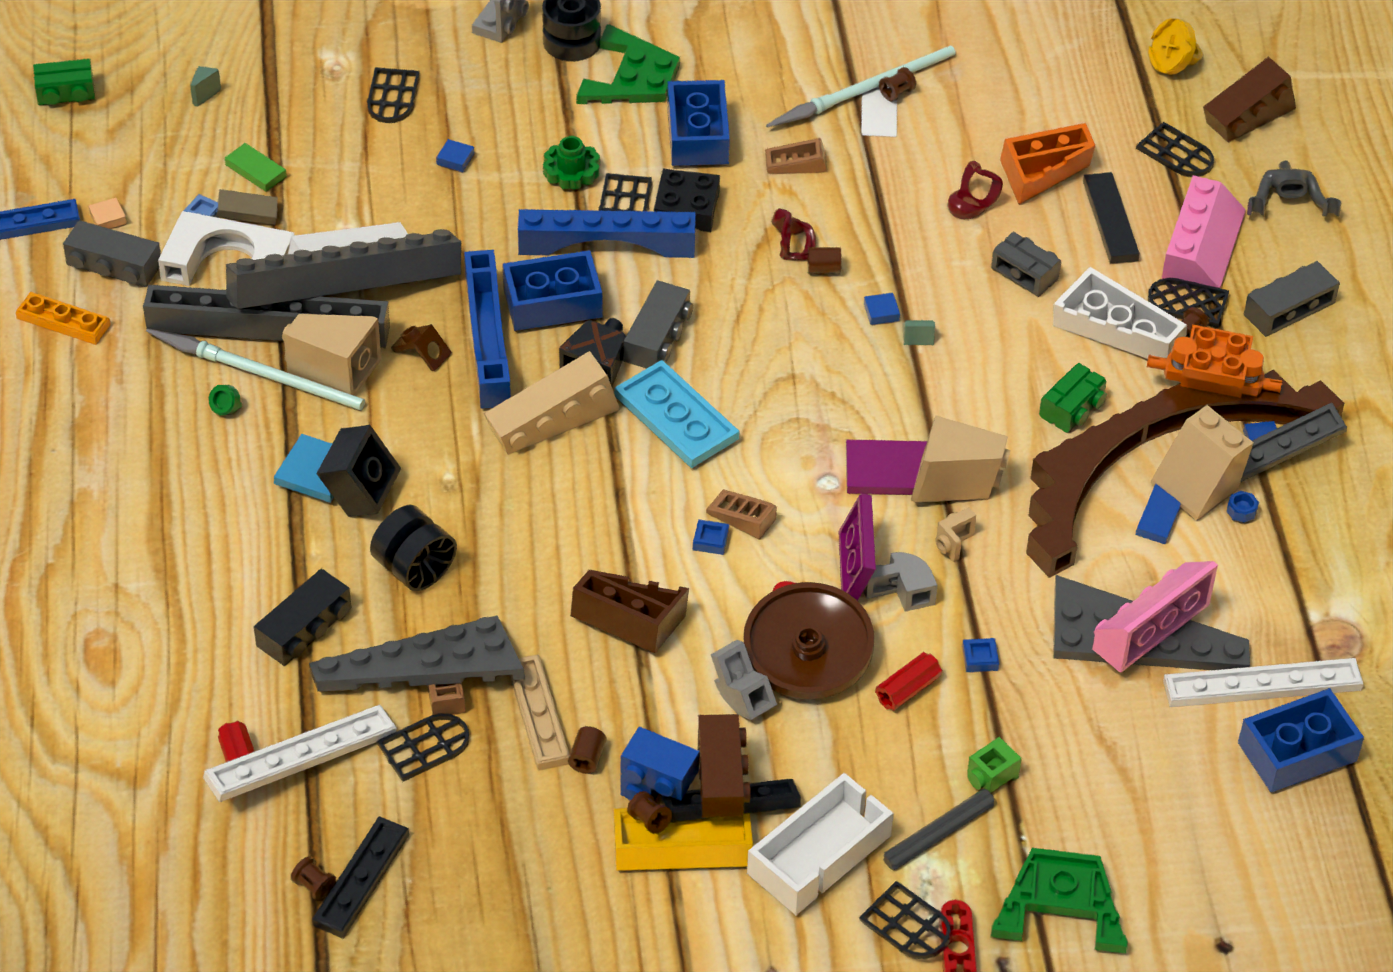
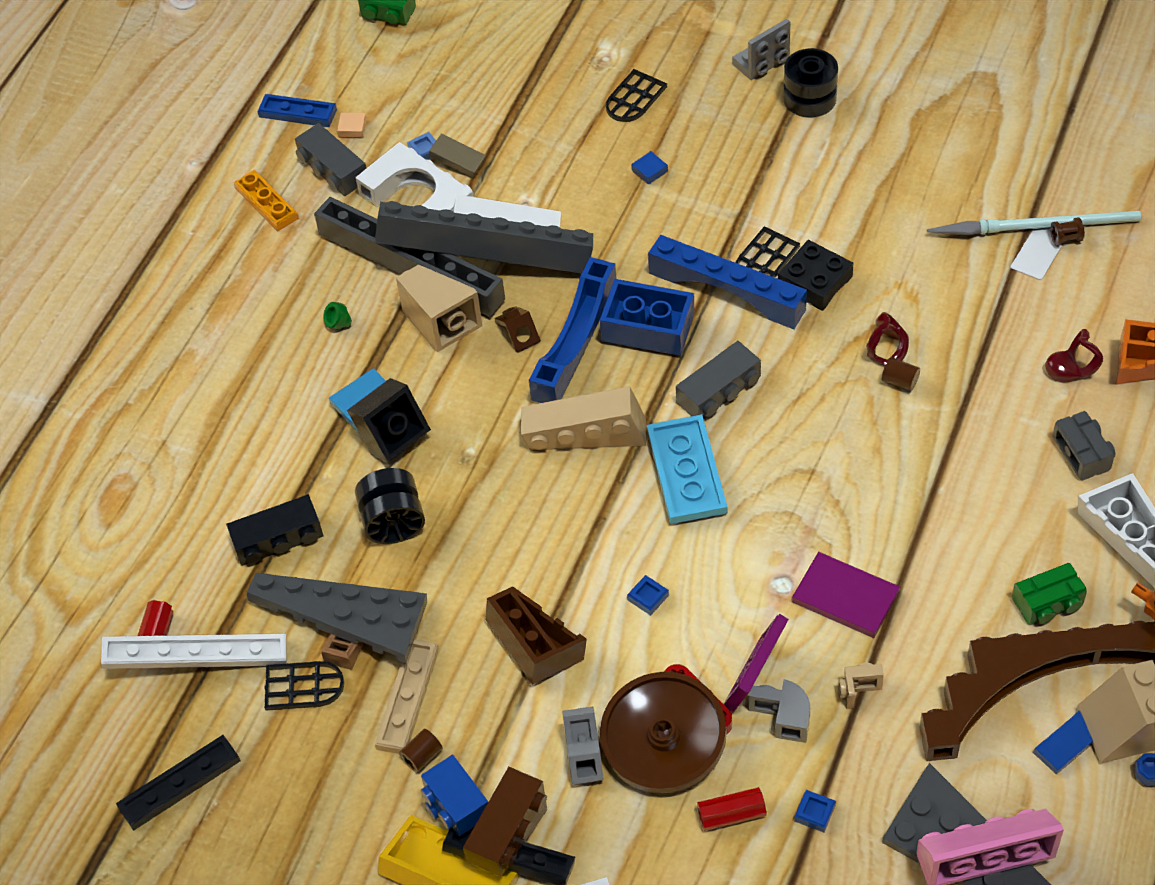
camera: 35 degrees right, 5 degrees up
light aqua piece [146,329,365,411] -> none
sand green slope [190,66,221,106] -> none
bright green tile [225,143,287,192] -> none
reddish brown bush [291,856,336,901] -> none
green plant [543,136,600,189] -> none
black torso [559,318,626,386] -> none
green wing [576,24,680,104] -> none
reddish brown bush [627,791,672,834] -> none
blue brick [667,80,730,166] -> none
medium nougat slope [706,489,777,540] -> none
medium nougat slope [765,138,827,174] -> none
blue tile [864,293,900,325] -> none
sand green slope [903,320,935,345] -> none
tan slope [911,415,1010,502] -> none

